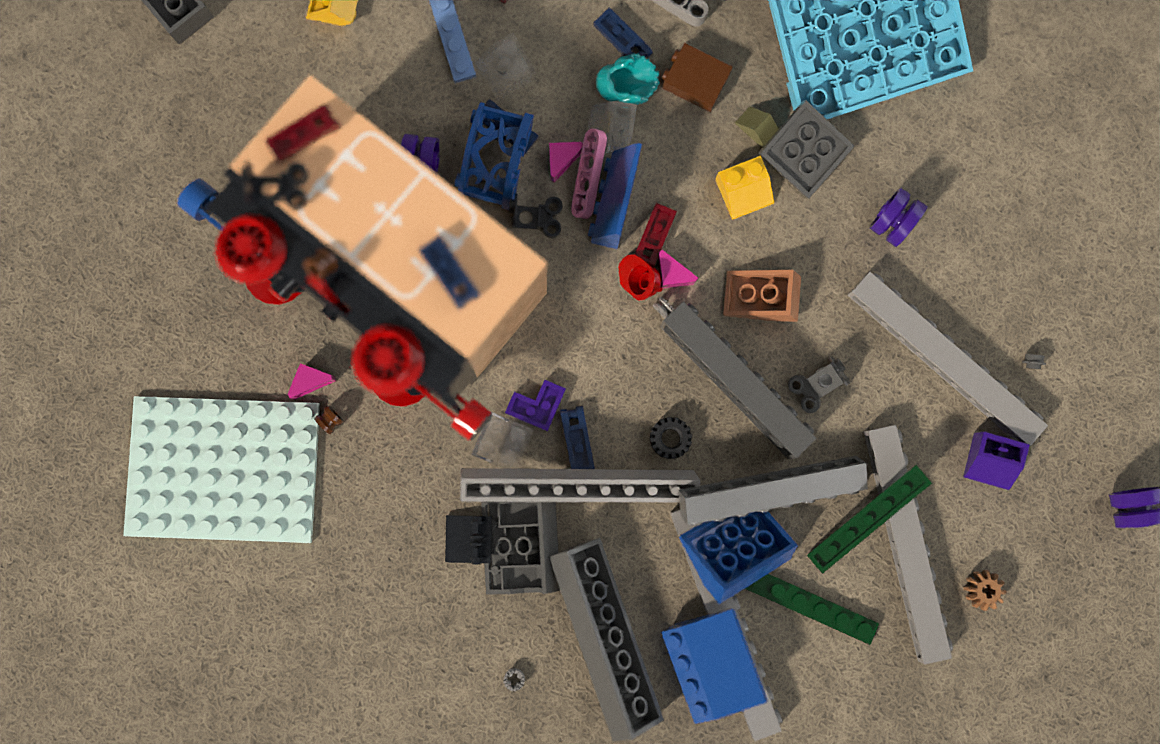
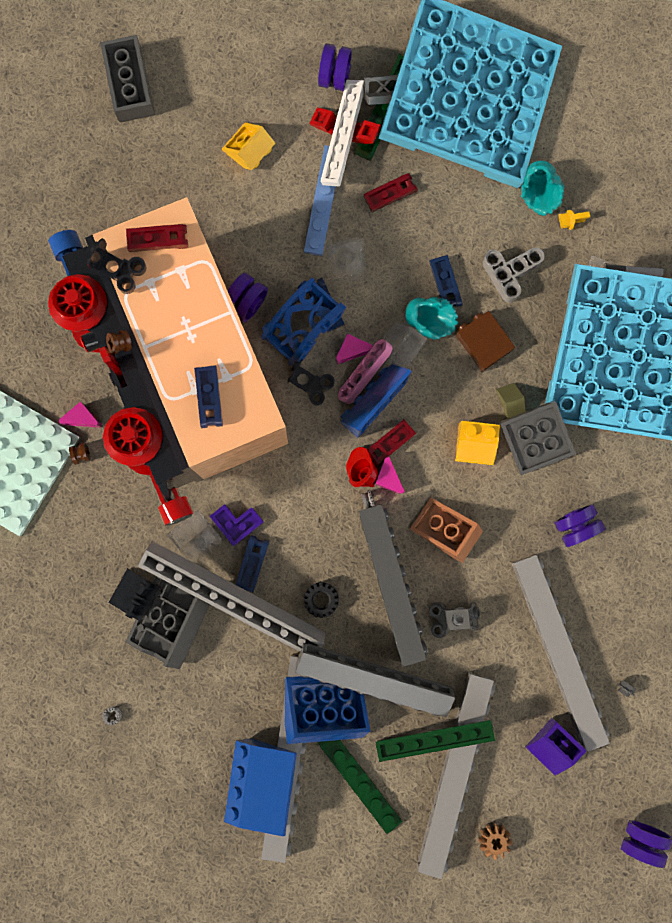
camera: 35 degrees right, 0 degrees up
dark grey brick [549,538,664,742] -> none

